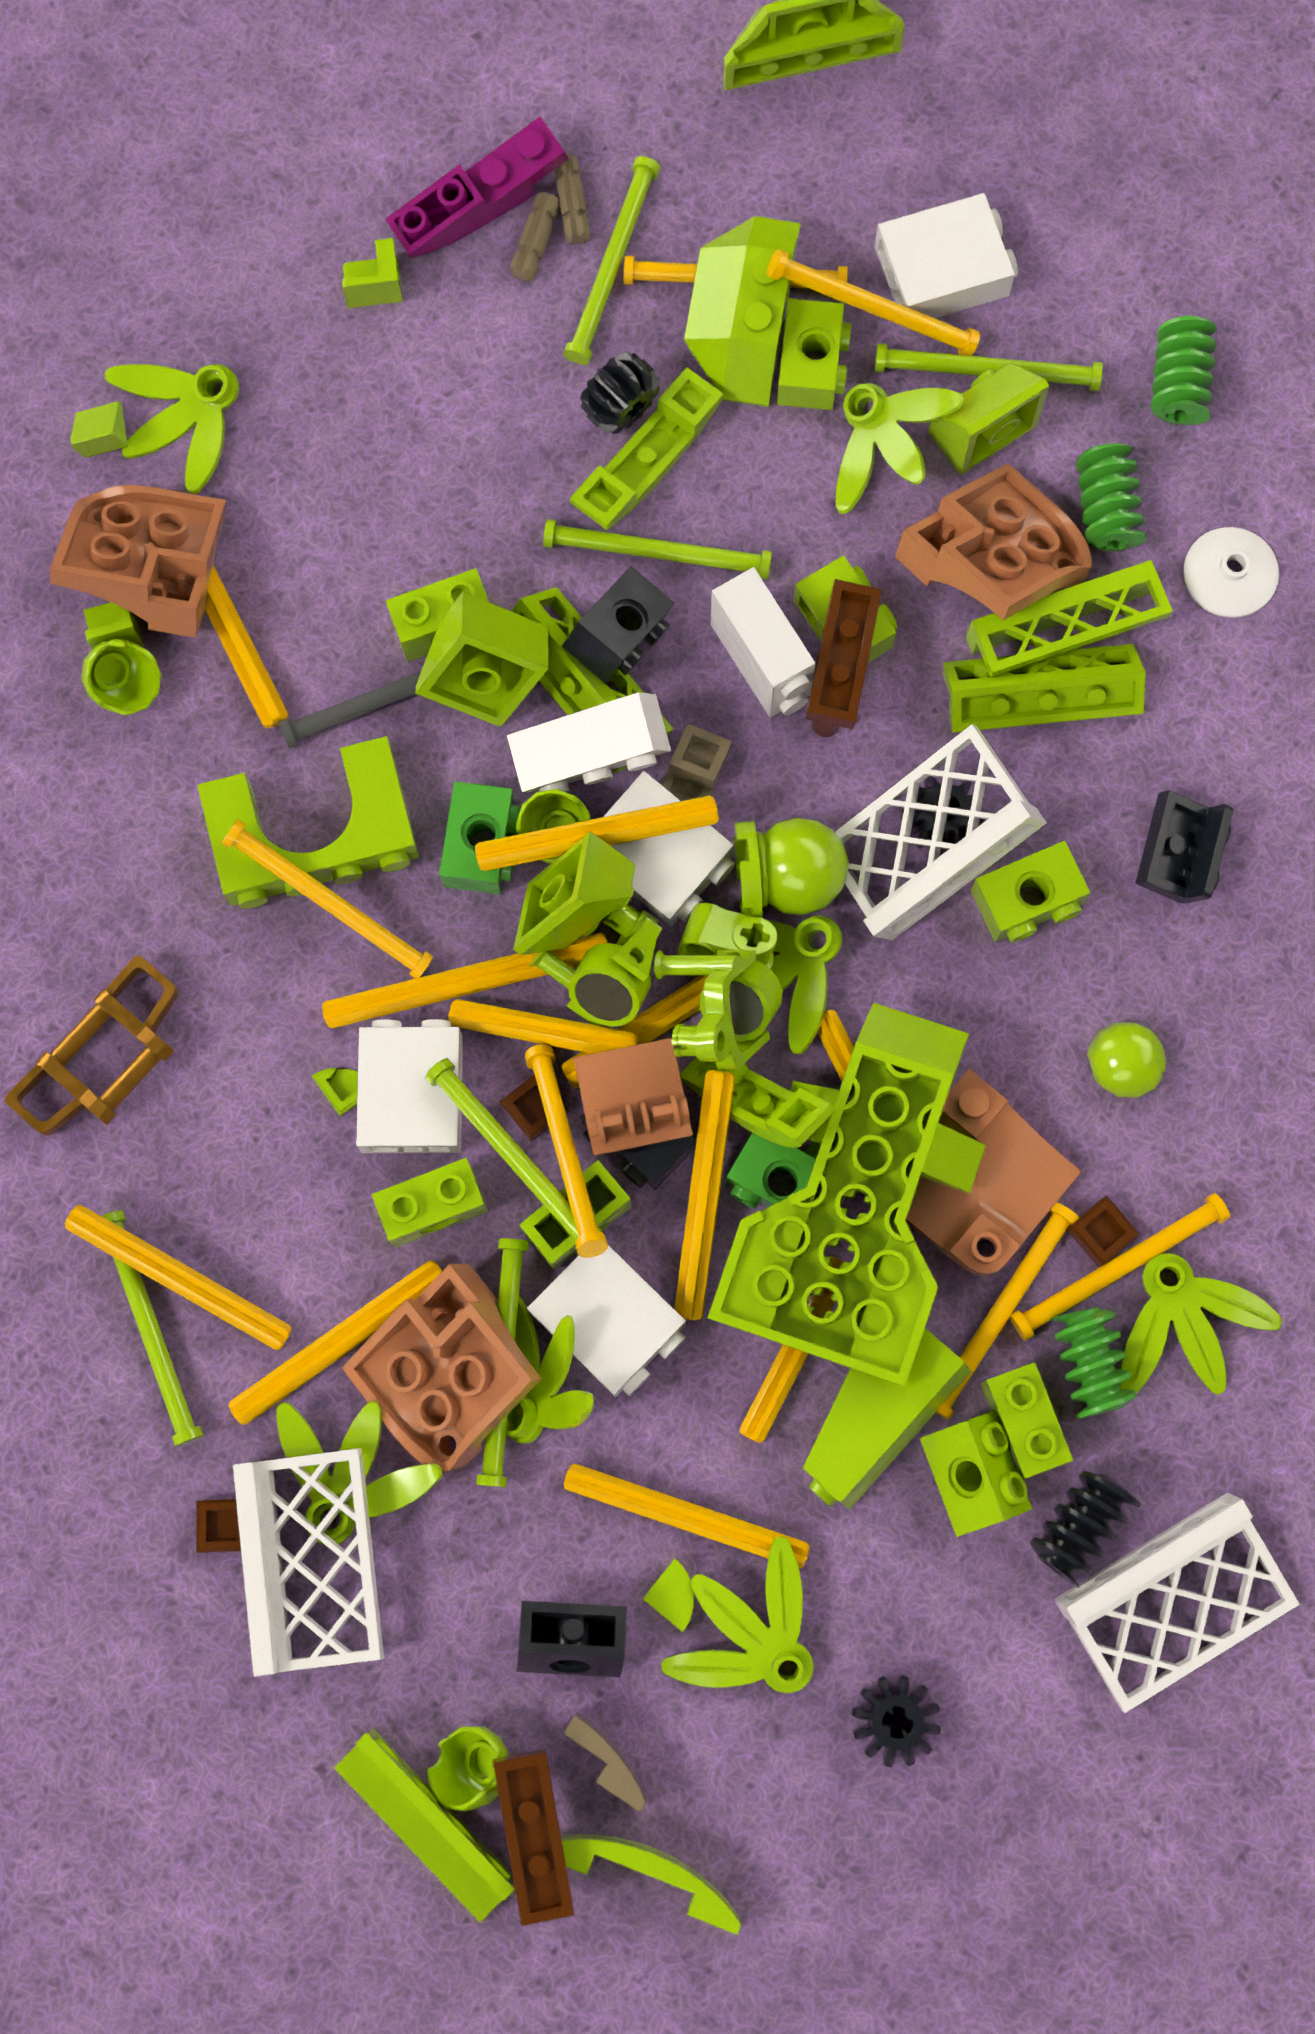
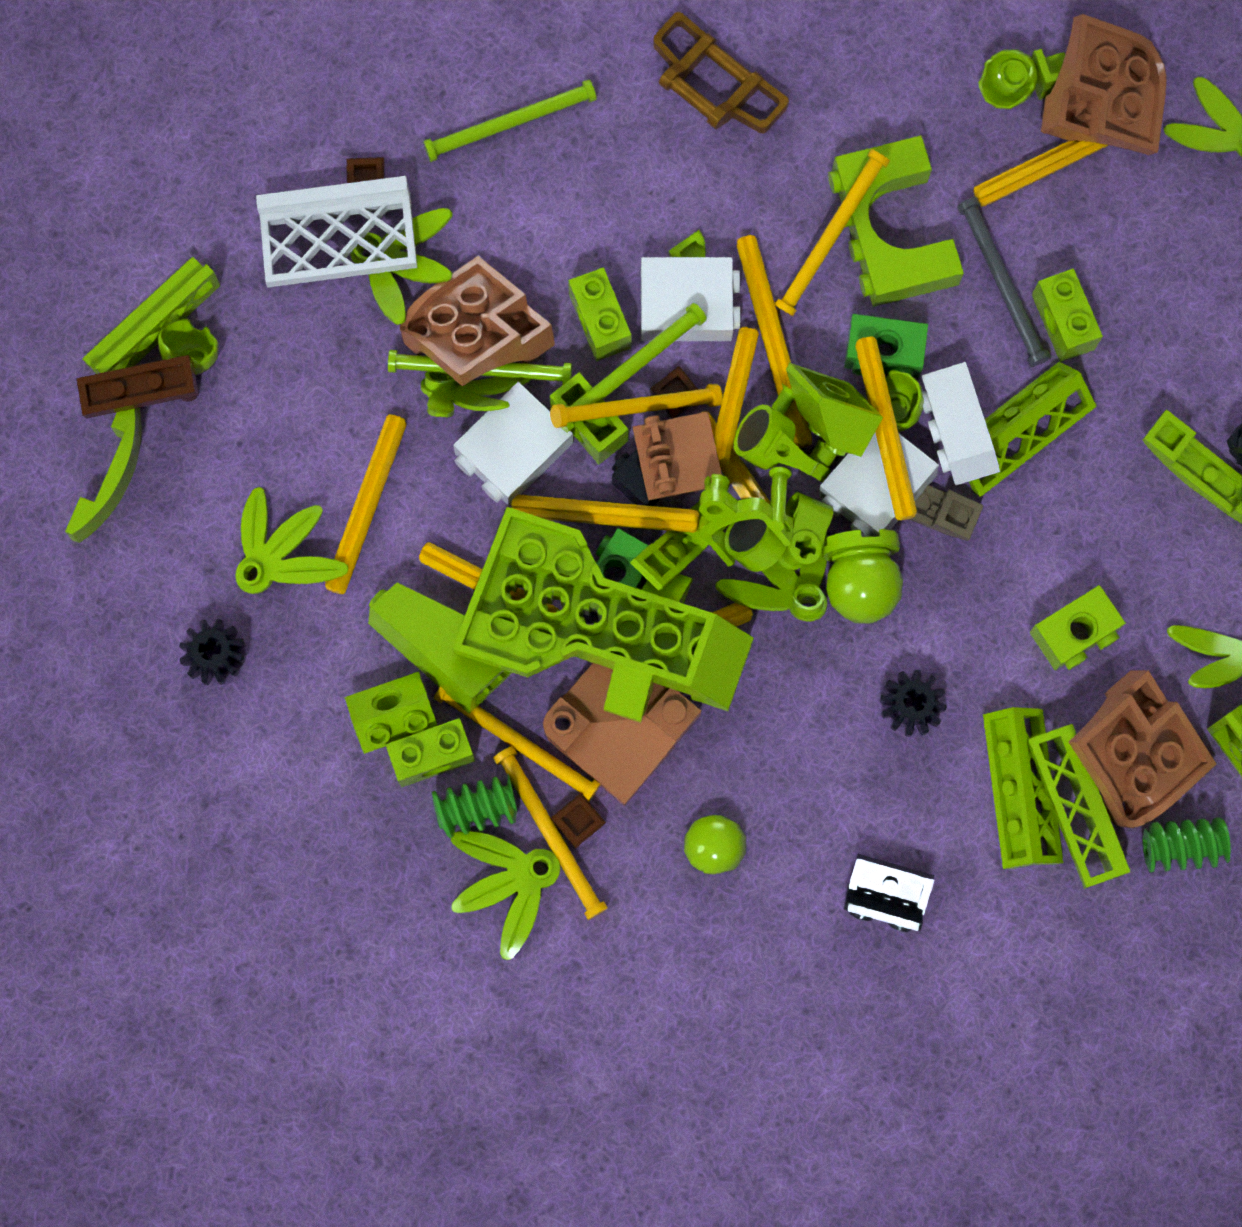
camera: 85 degrees right, 0 degrees up
yellow axle [64,1204,292,1350] -> none
lime slope [71,401,128,458] -> none
yellow axle [228,1260,442,1425] -> none
lime slope [415,592,548,727] -> none
black brick [517,1601,627,1677] -> none
lime bar [543,519,772,580] -> none
black brick [562,566,675,684] -> none
dark tan slope [563,1713,647,1812] -> none
lime tile [643,1558,694,1632] -> none
white brick [711,567,815,718] -> none
reddish brown piece [805,579,882,737] -> none
white fence [835,724,1047,941] -> none
lime brick [970,840,1090,943] -> none
black piece [1030,1471,1141,1588] -> none
white fence [1054,1493,1300,1713] -> none
white dish [1183,527,1279,618] -> none

